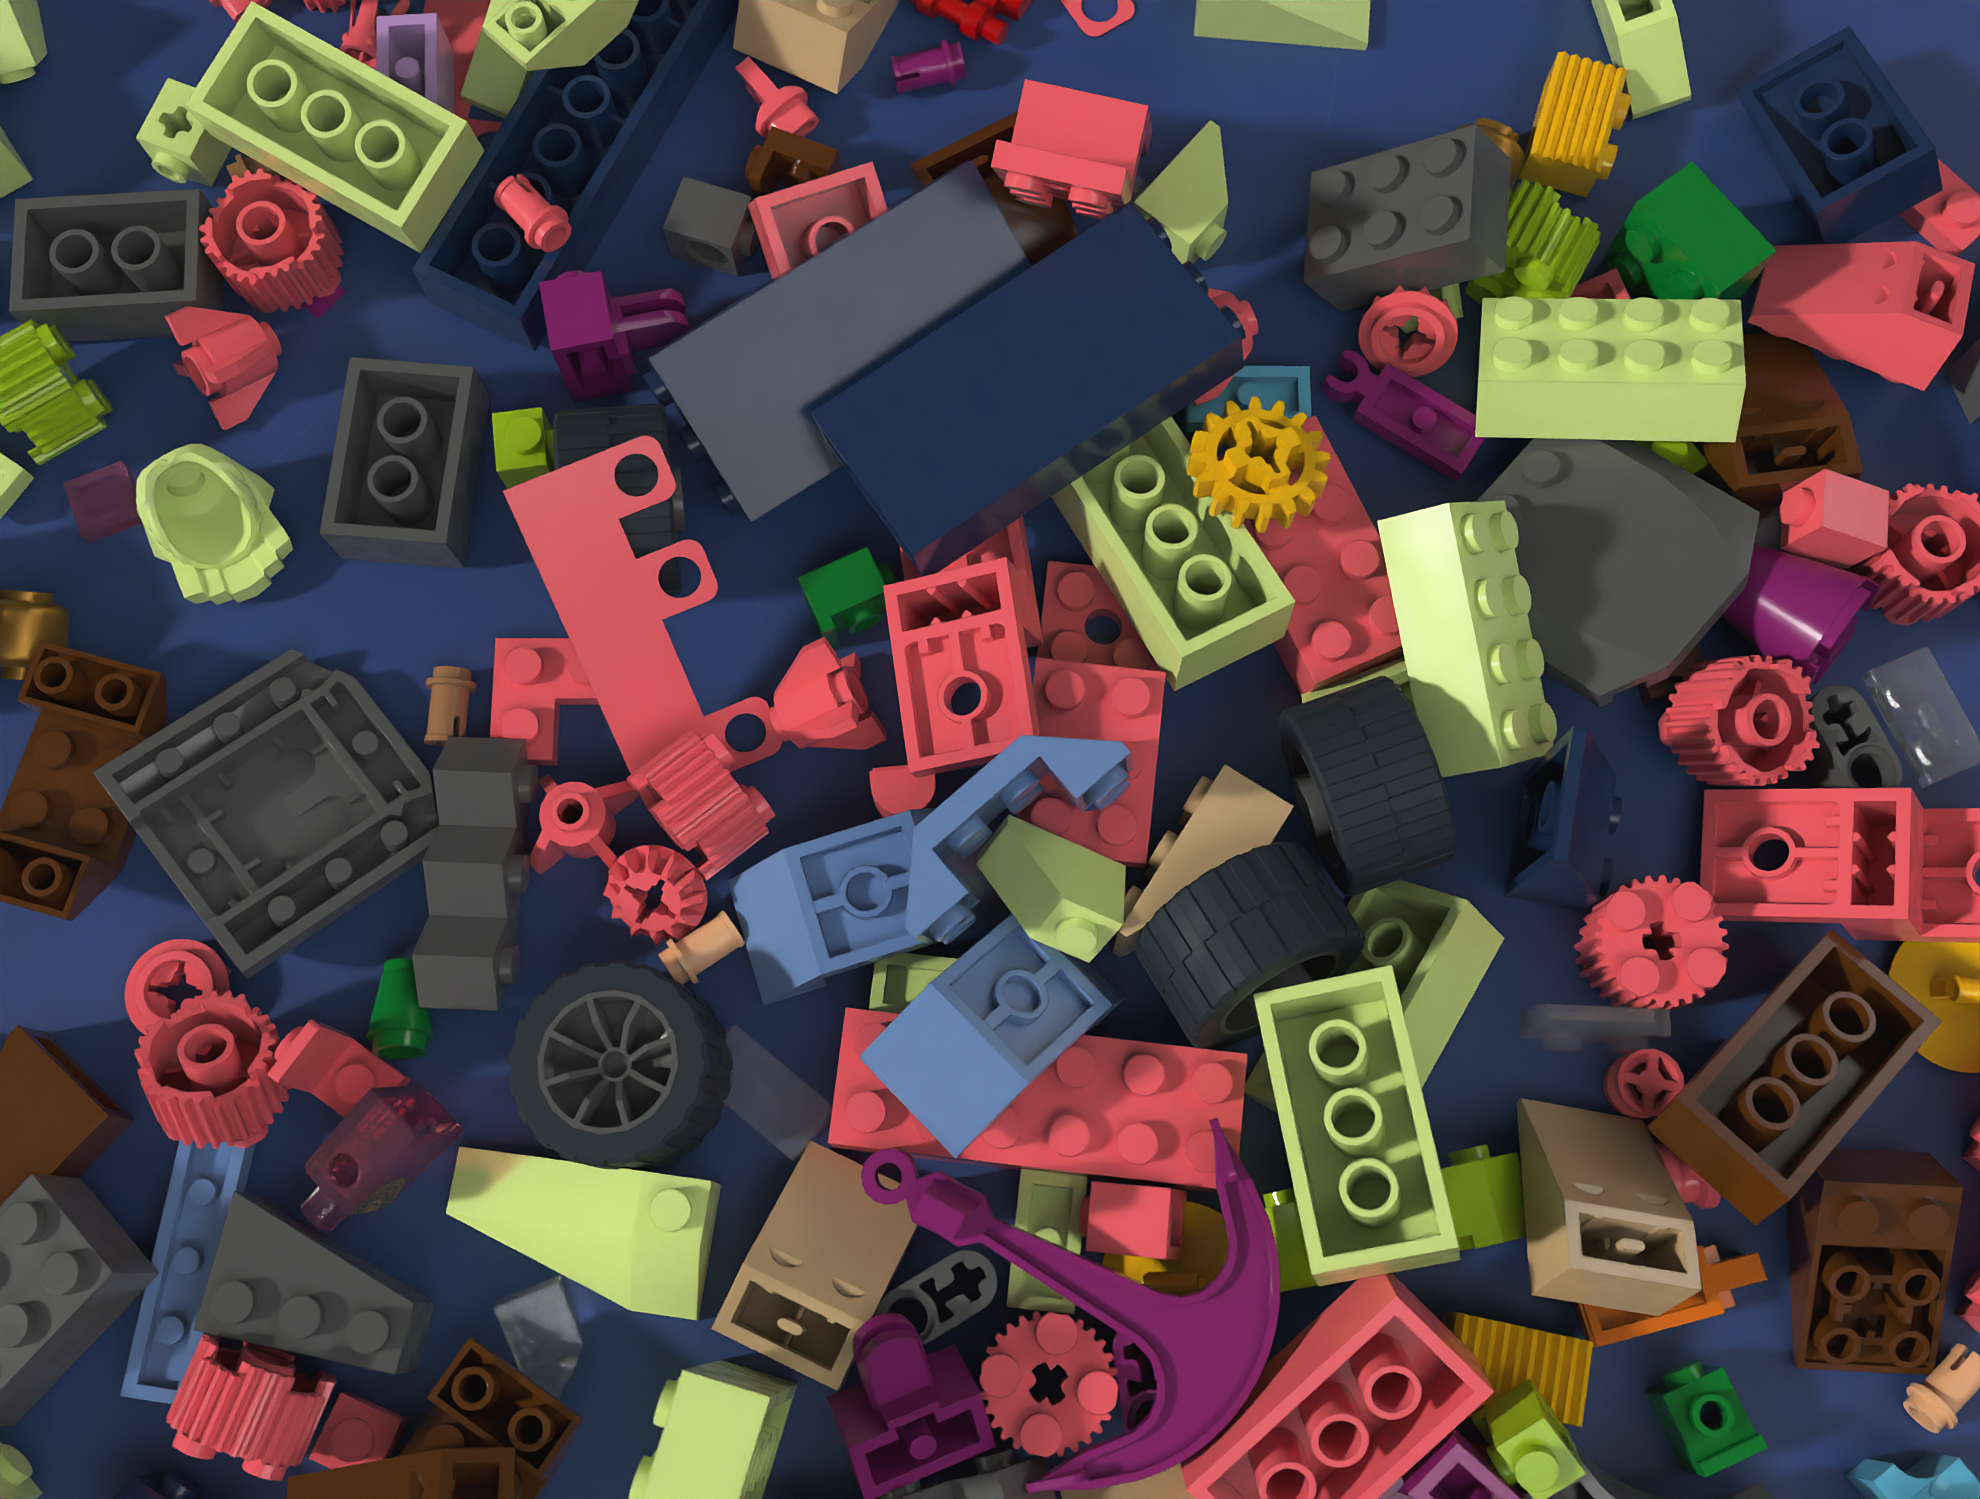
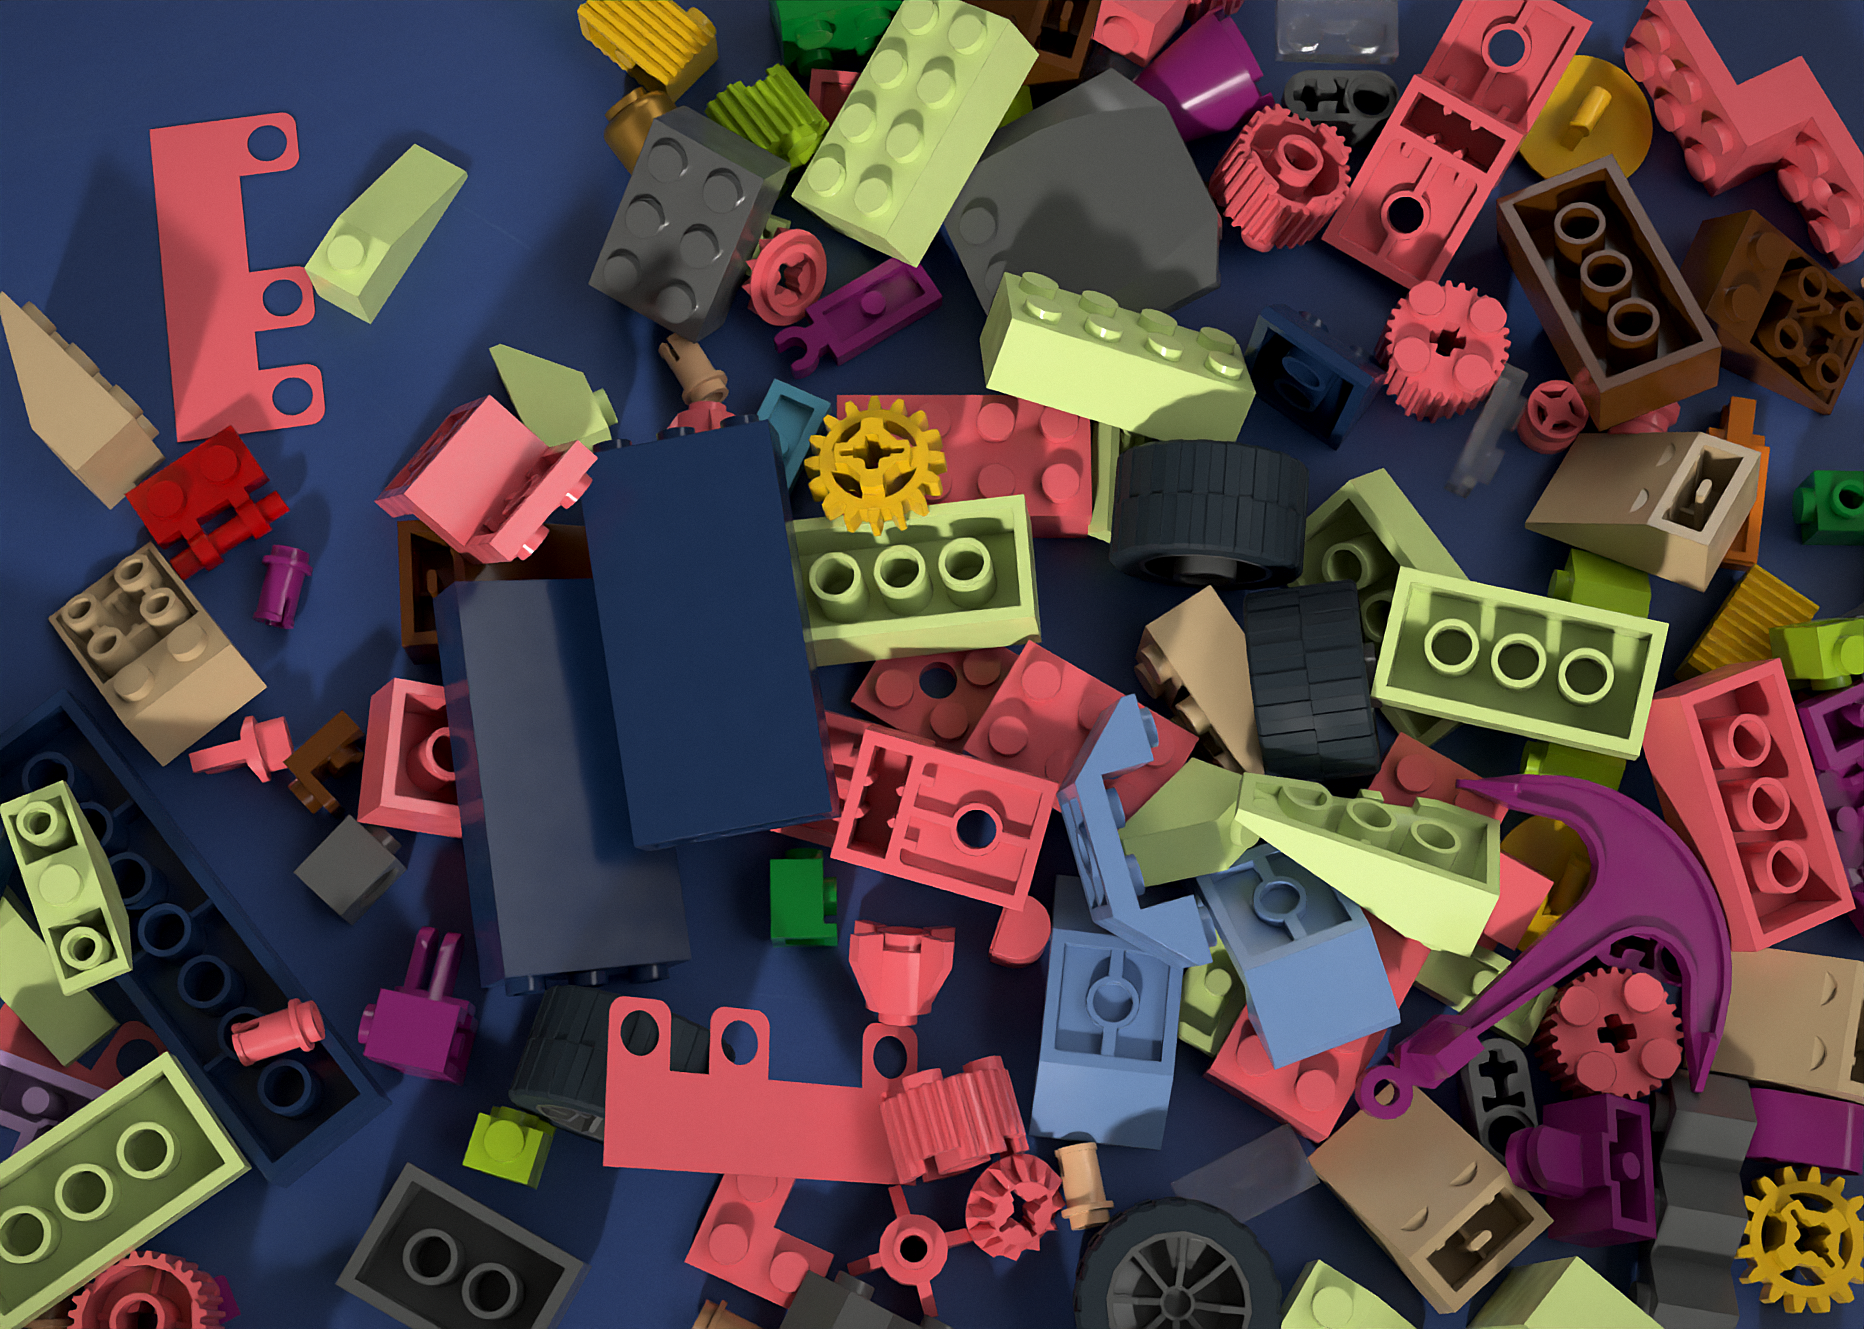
camera: 70 degrees left, 0 degrees up
none -> light nougat pin [658,333,729,405]
none -> yellowish green wedge [1234,772,1500,958]

